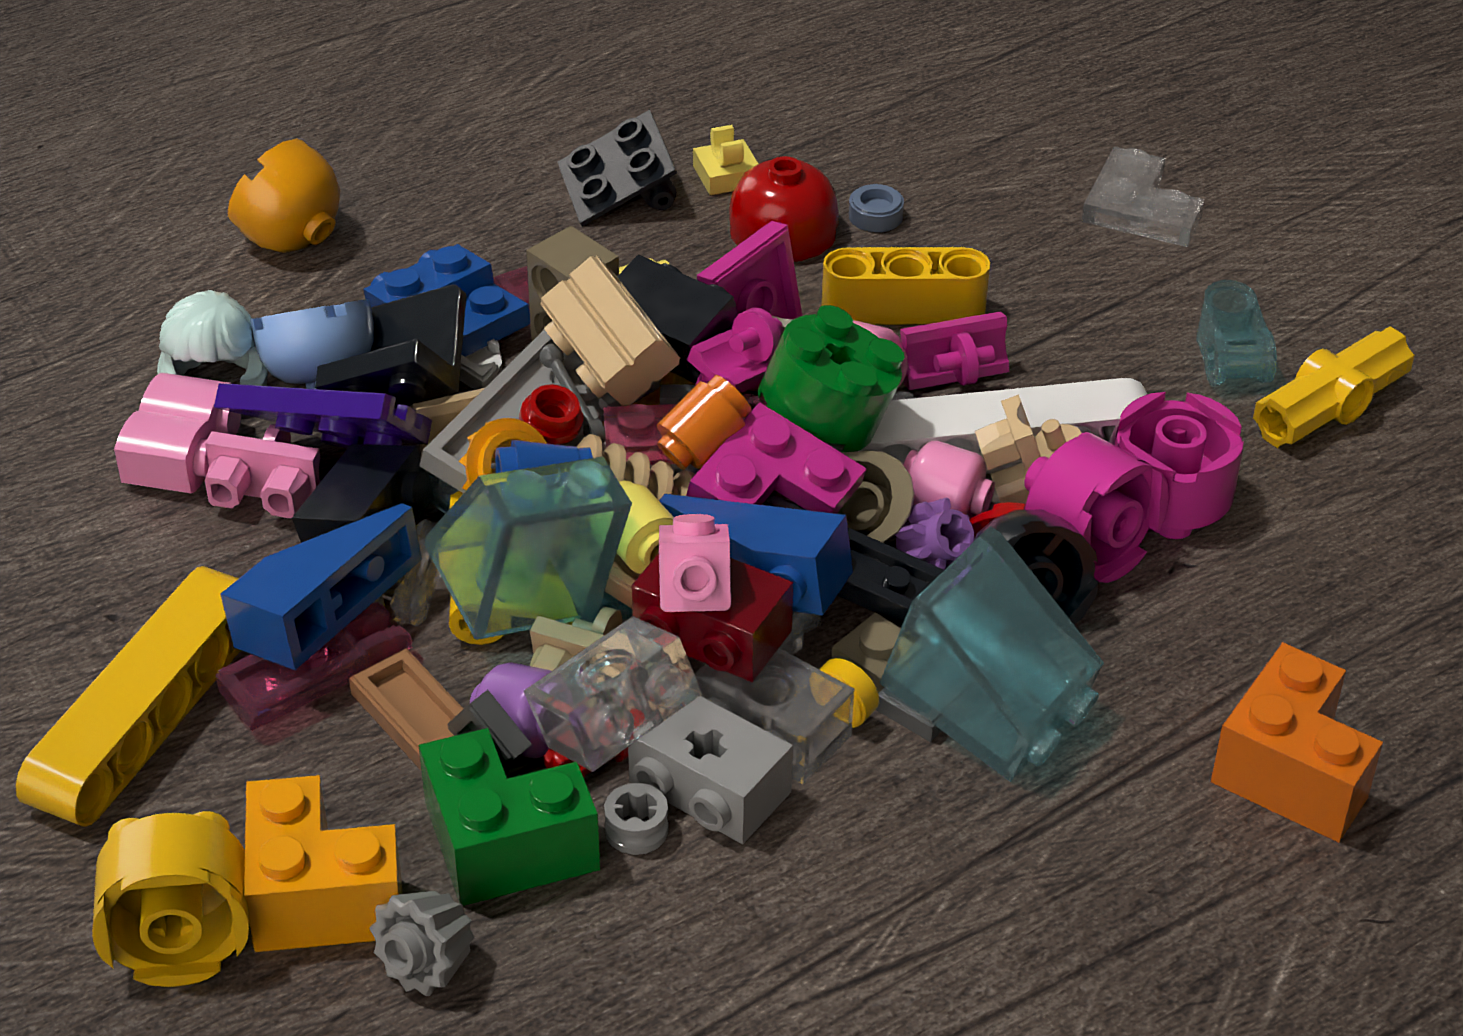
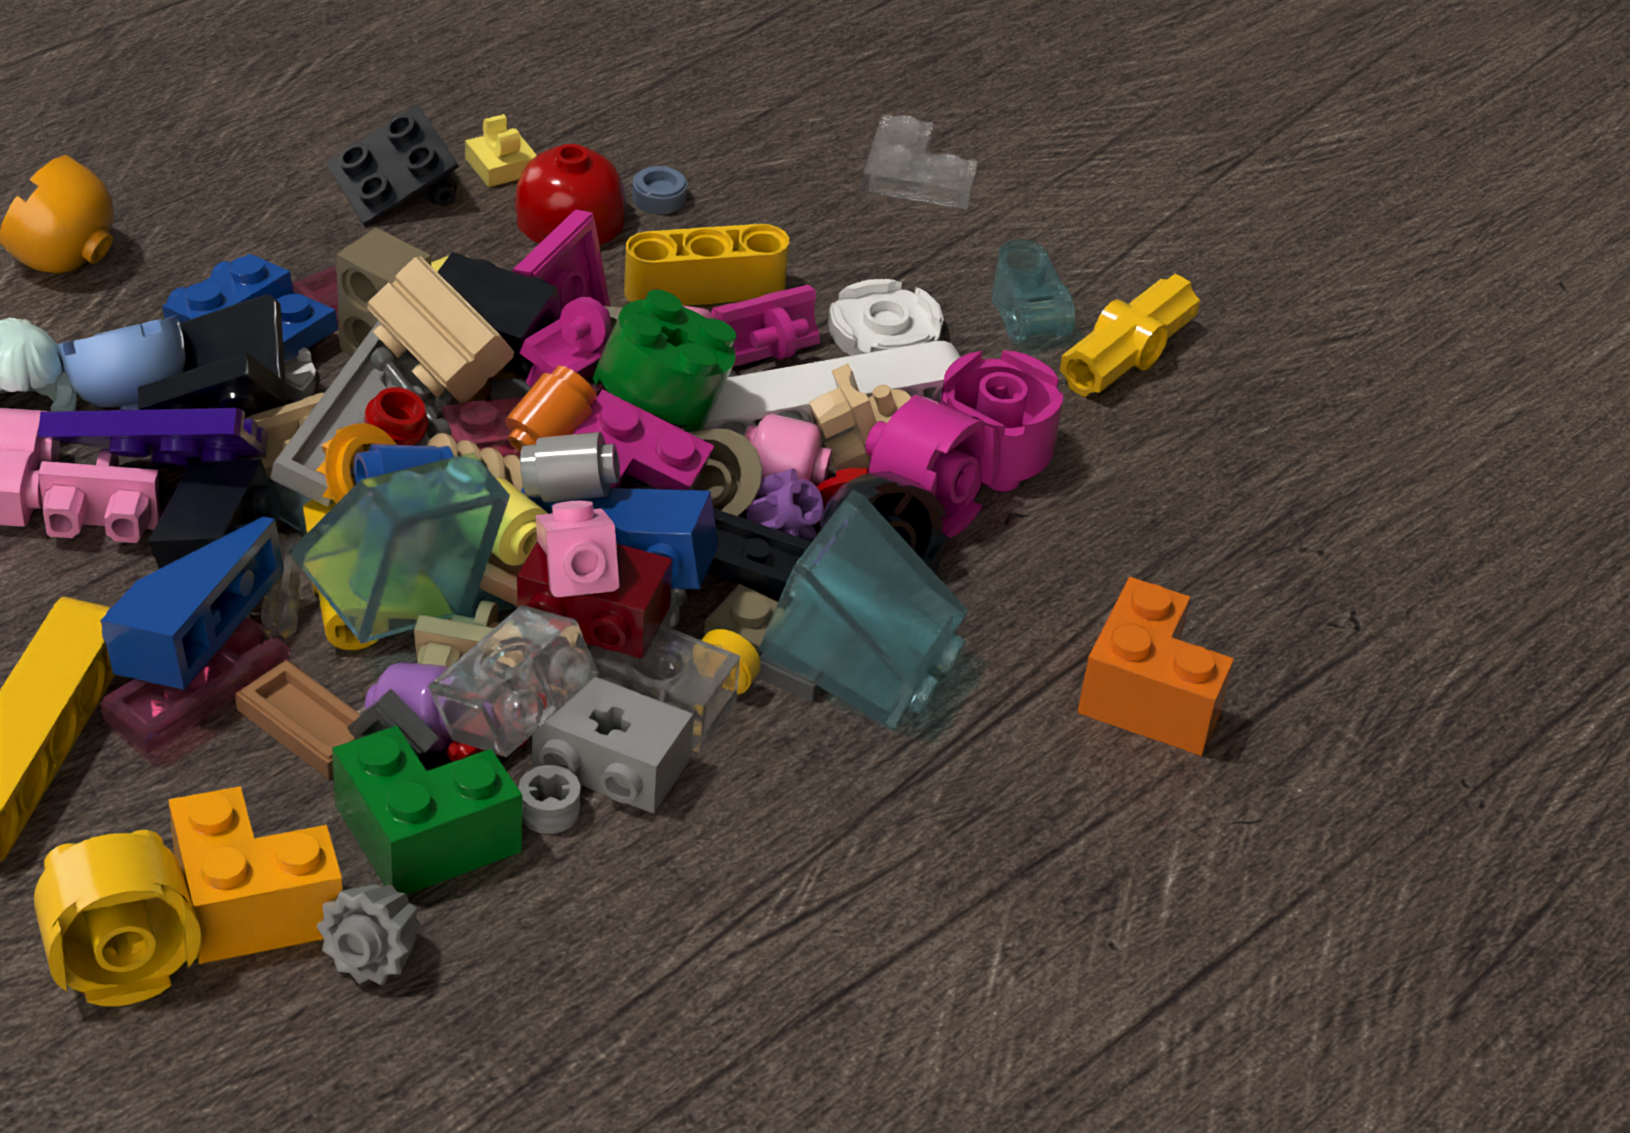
camera: 15 degrees left, 0 degrees up
none -> light grey brick [520,432,620,503]
none -> white tile [828,279,944,356]

